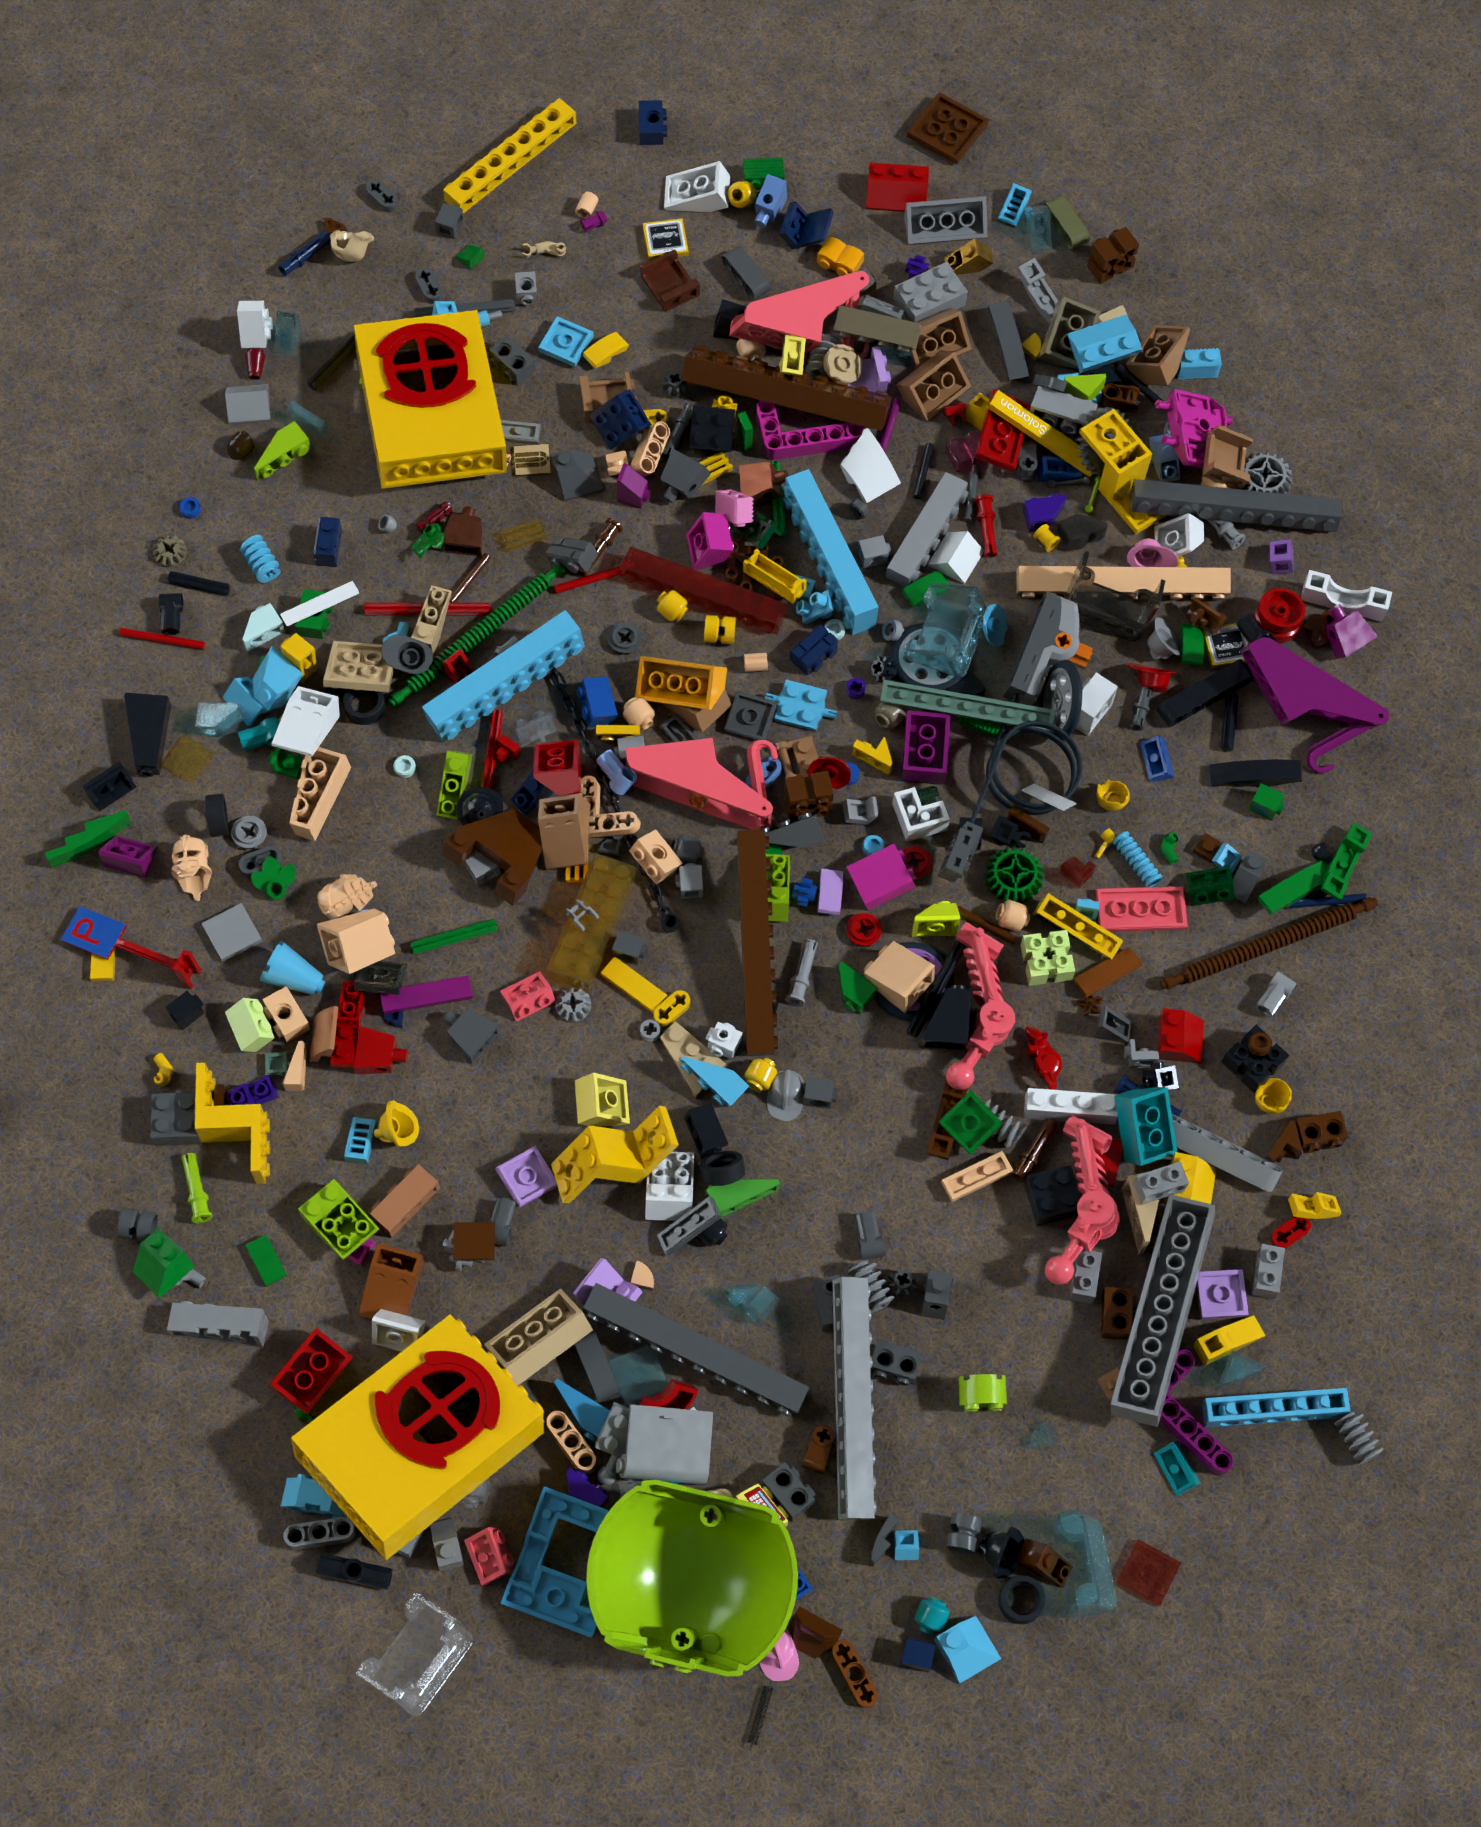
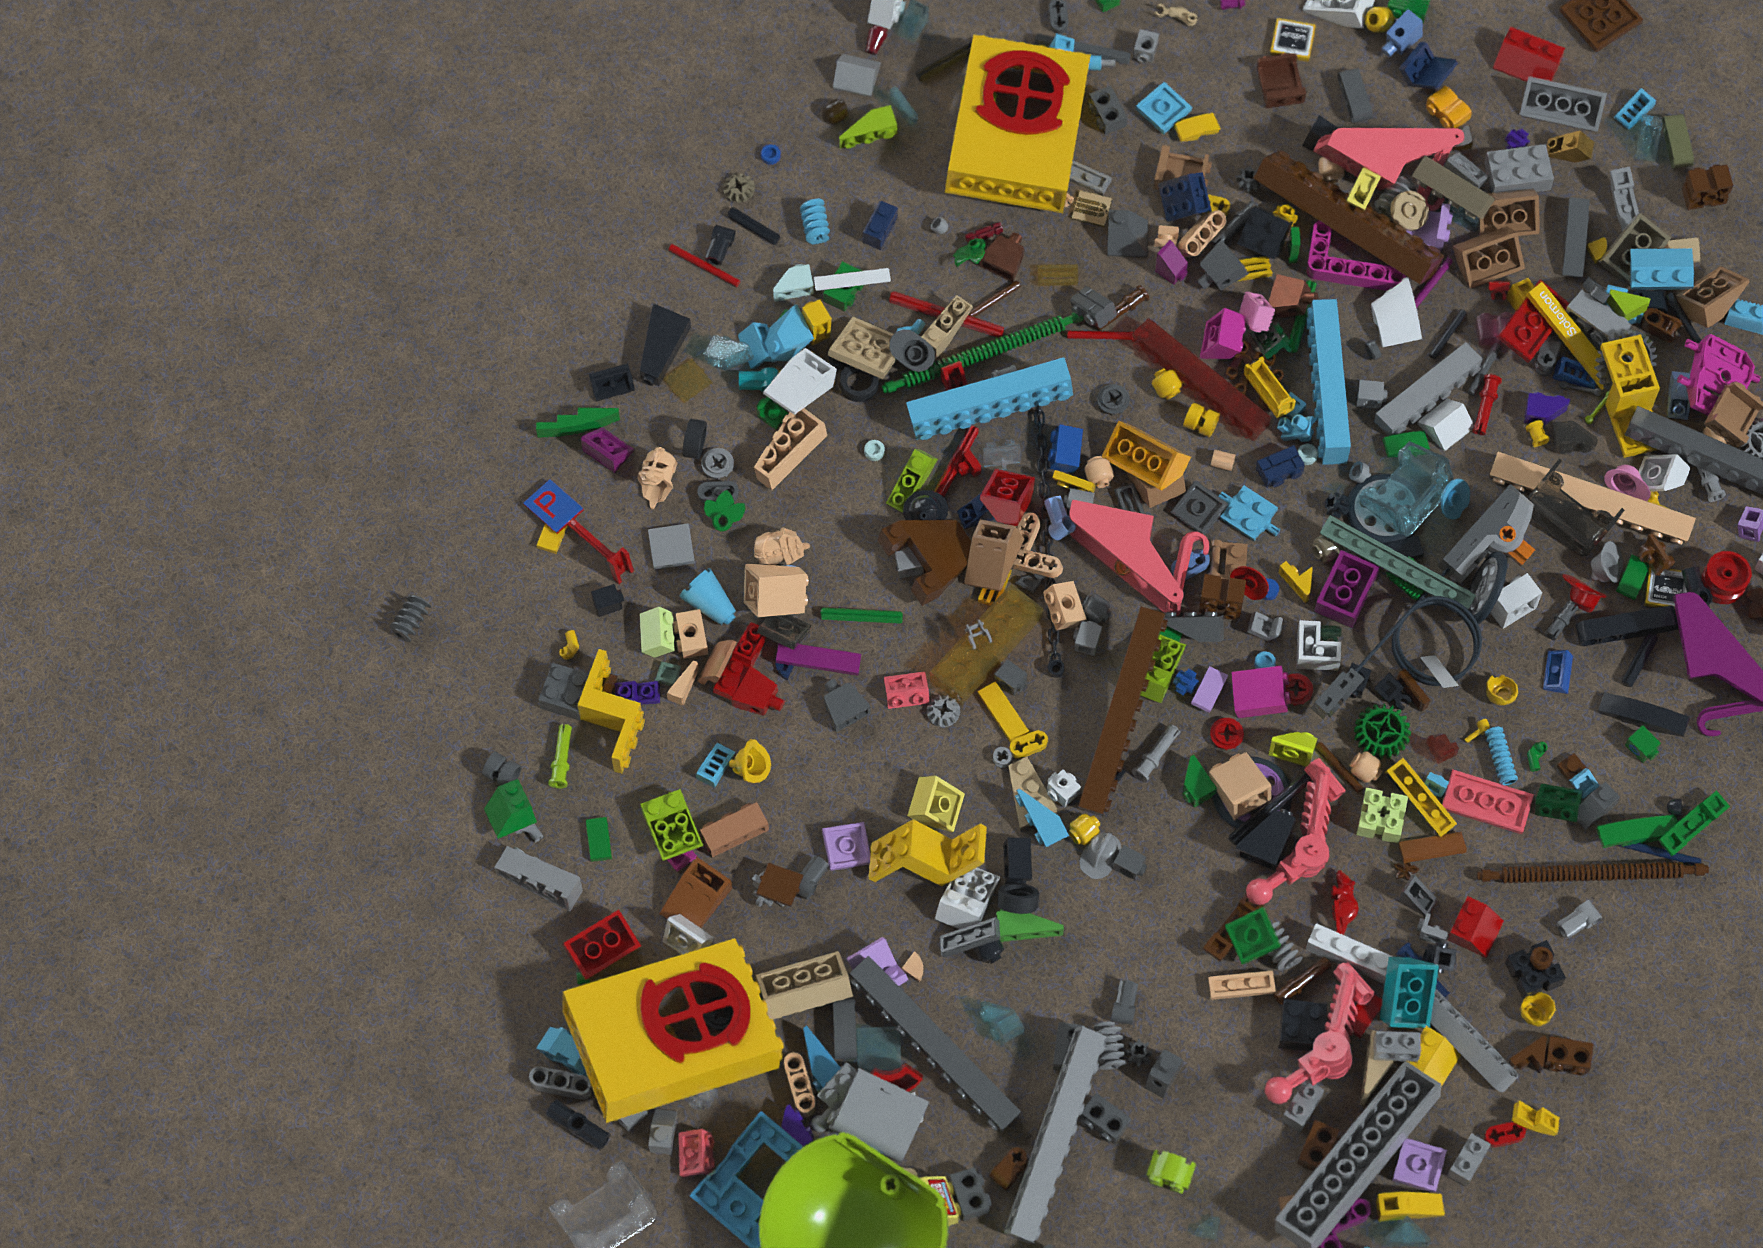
camera: 25 degrees right, 0 degrees up
dark purple bush [846,678,866,699] -> none

